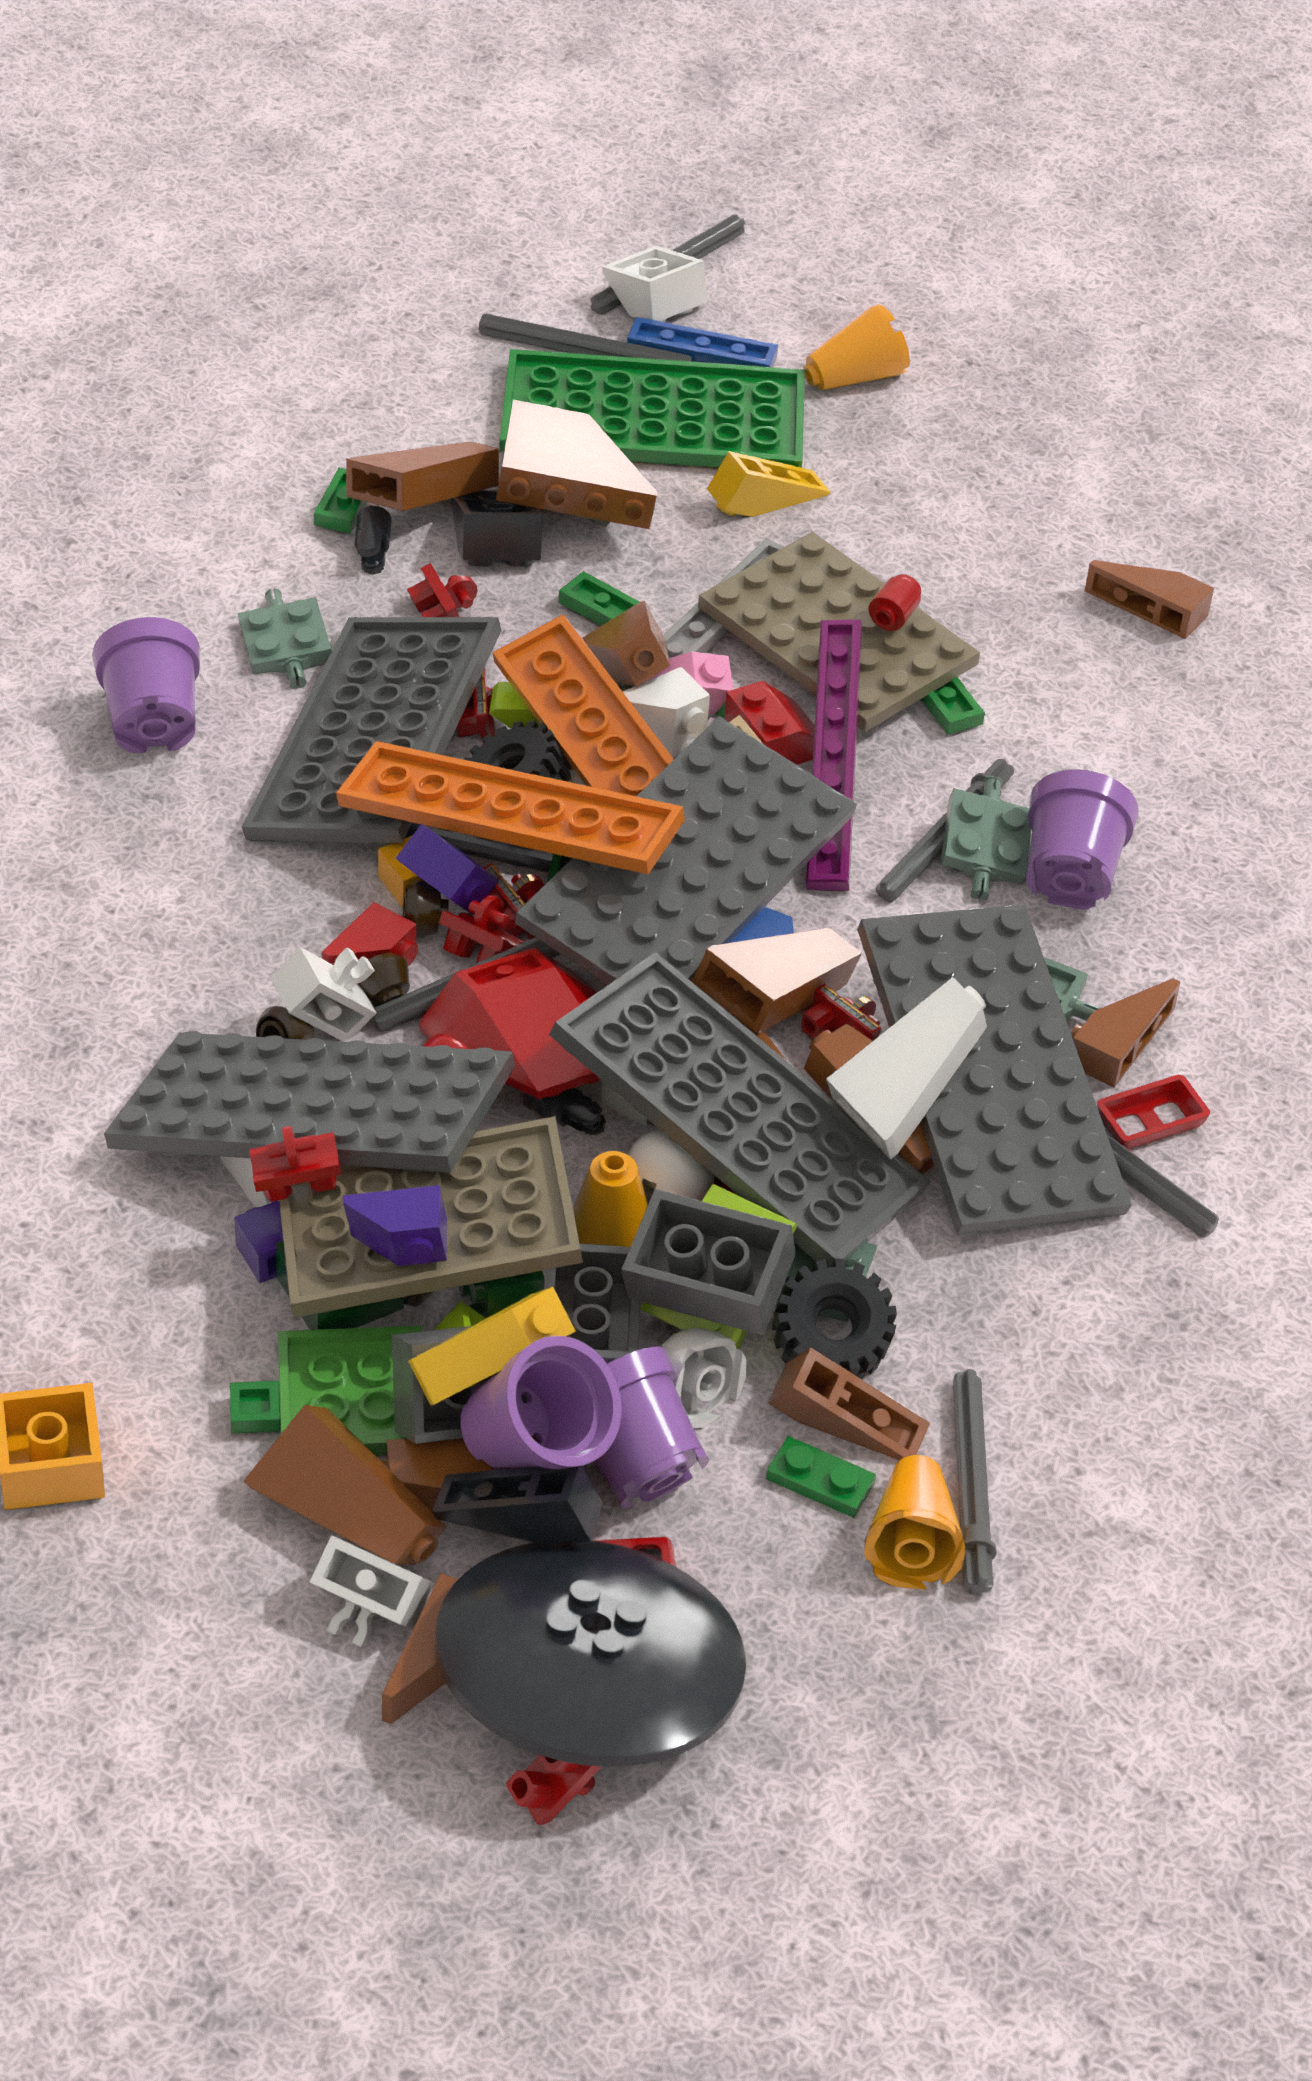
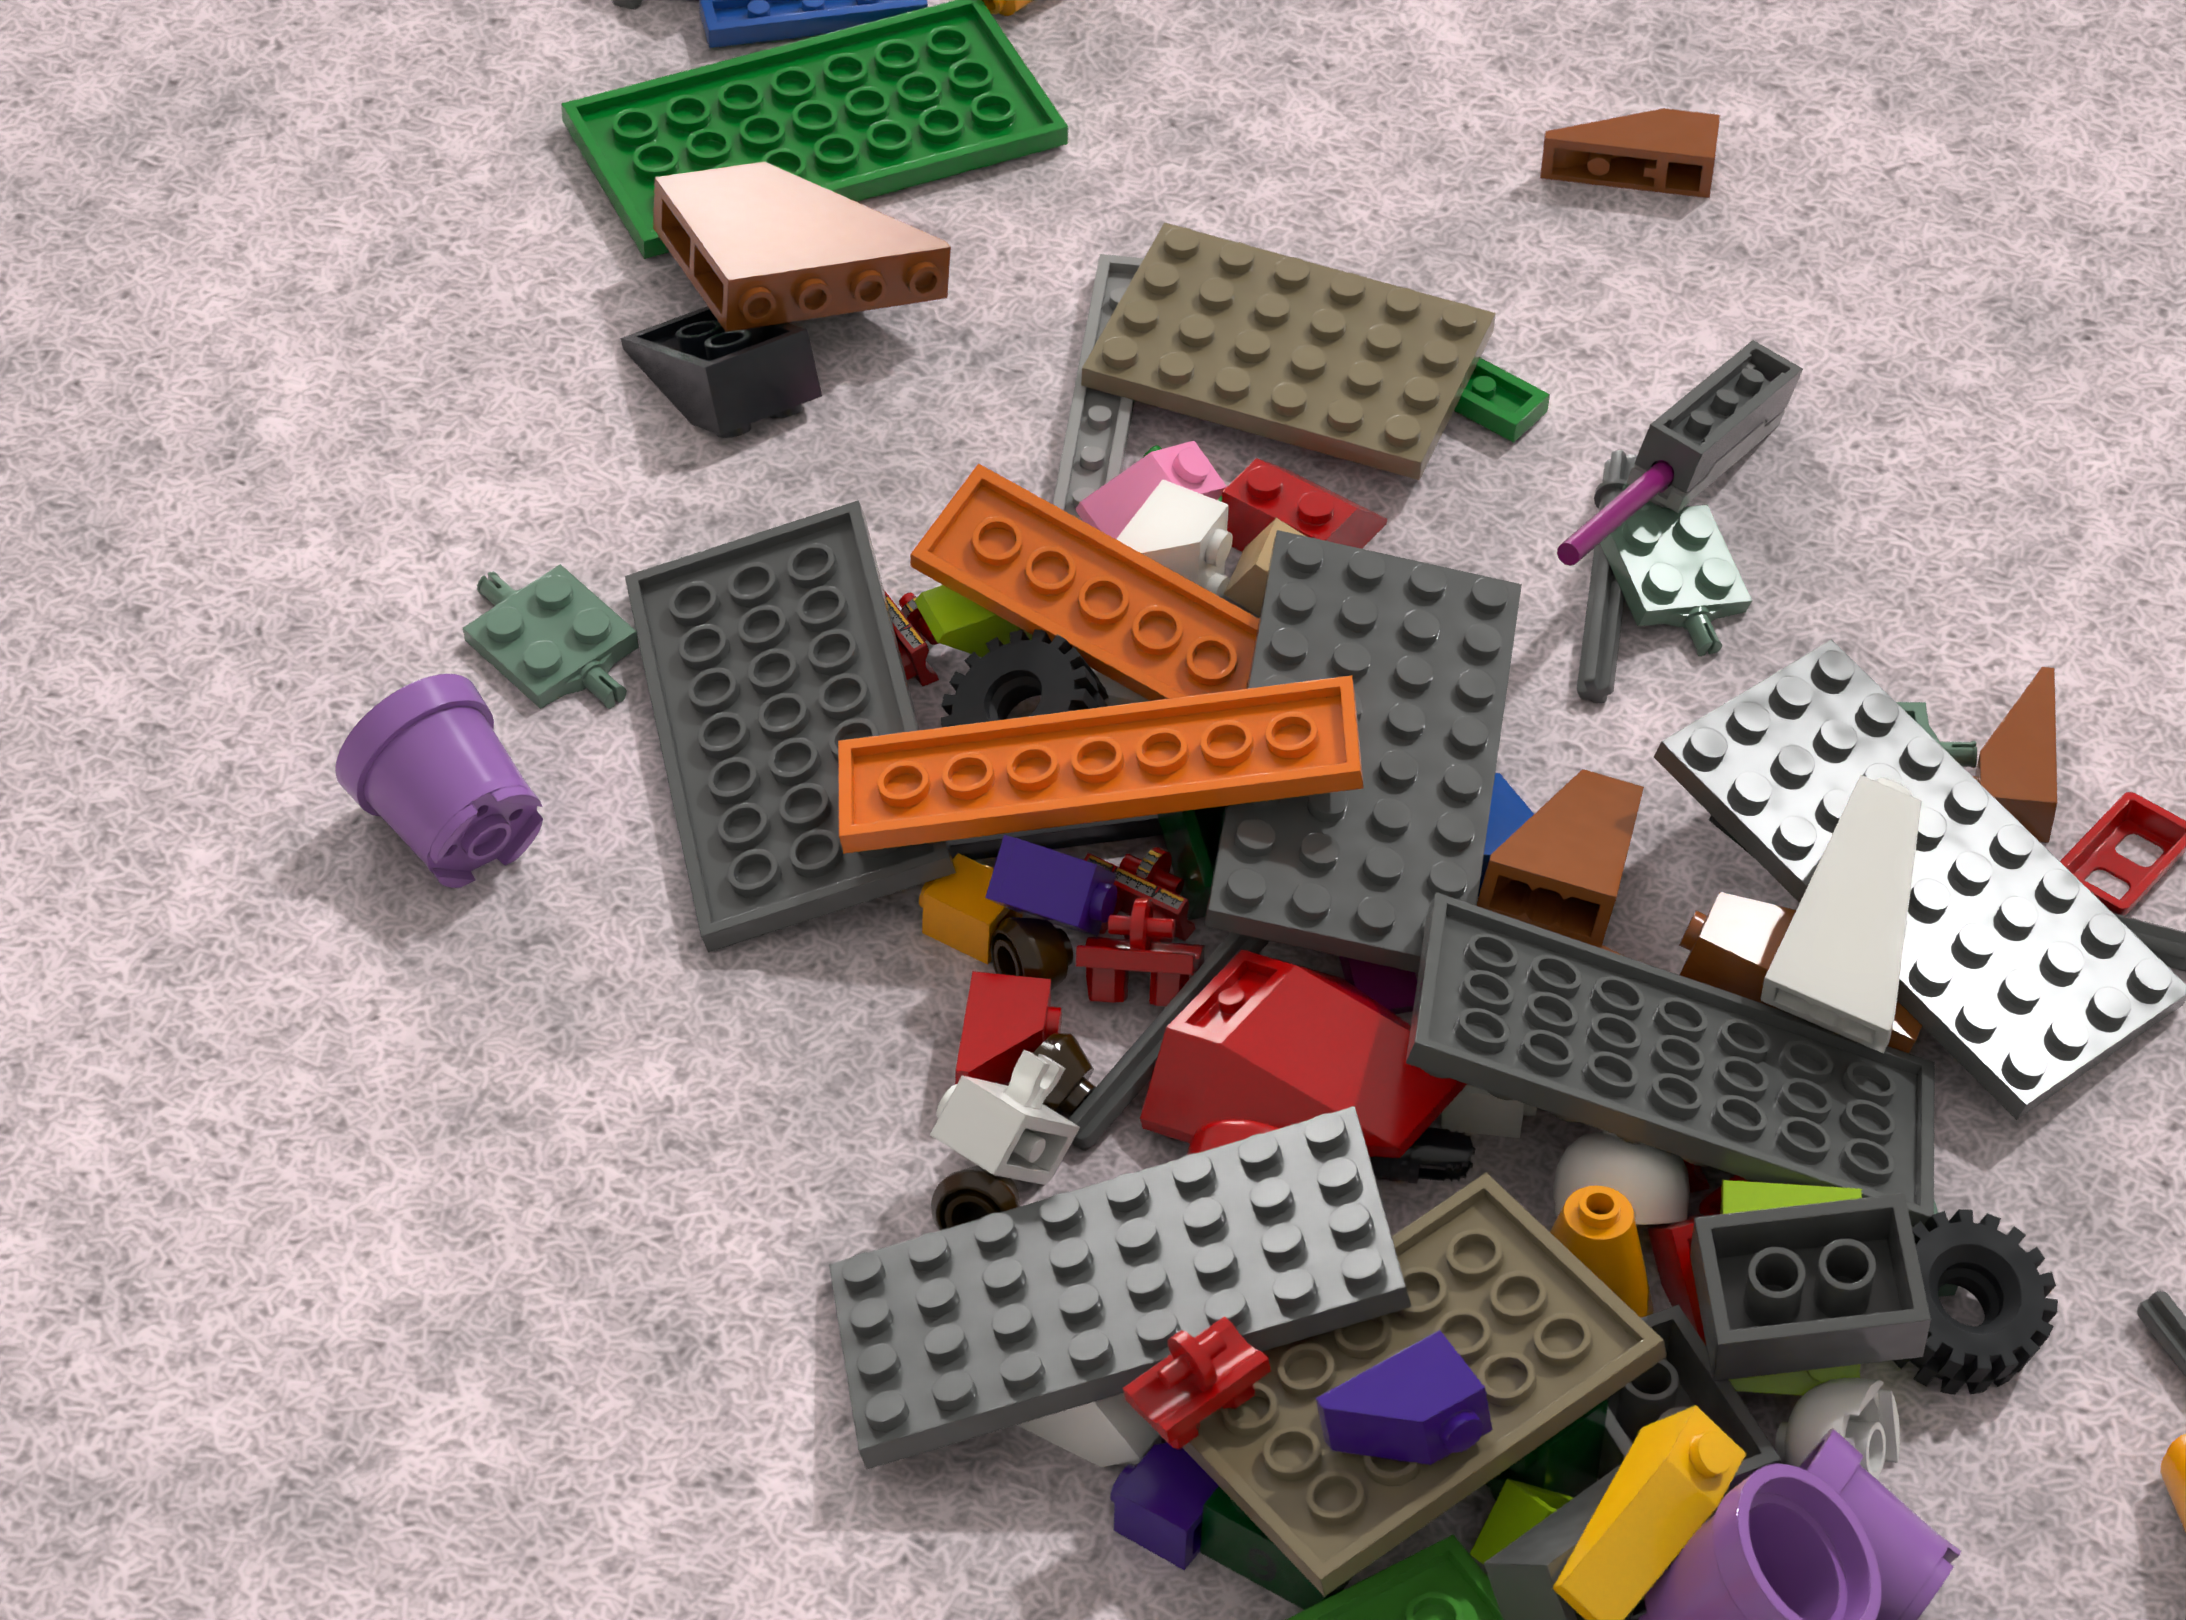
camera: 25 degrees left, 0 degrees up
green plate [314,467,367,534] -> none
dark orange slope [346,441,499,511] -> none
black hinge [355,505,392,575] -> none
red hips [407,563,478,617] -> none
dark grey axle [479,314,692,362] -> none
green plate [558,571,640,626] -> none
dark orange slope [582,601,671,687] -> none
yellow slope [707,451,830,517] -> none
green plate [766,1436,876,1518] -> none
dark orange slope [768,1348,930,1460] -> none
red hips [801,984,881,1041] -> none
magenta tile [806,619,862,891] -> none
red brick [868,574,922,631] -> none
medium lavender piece [1026,769,1139,910] -> none
none -> dark grey piece [1557,340,1803,566]

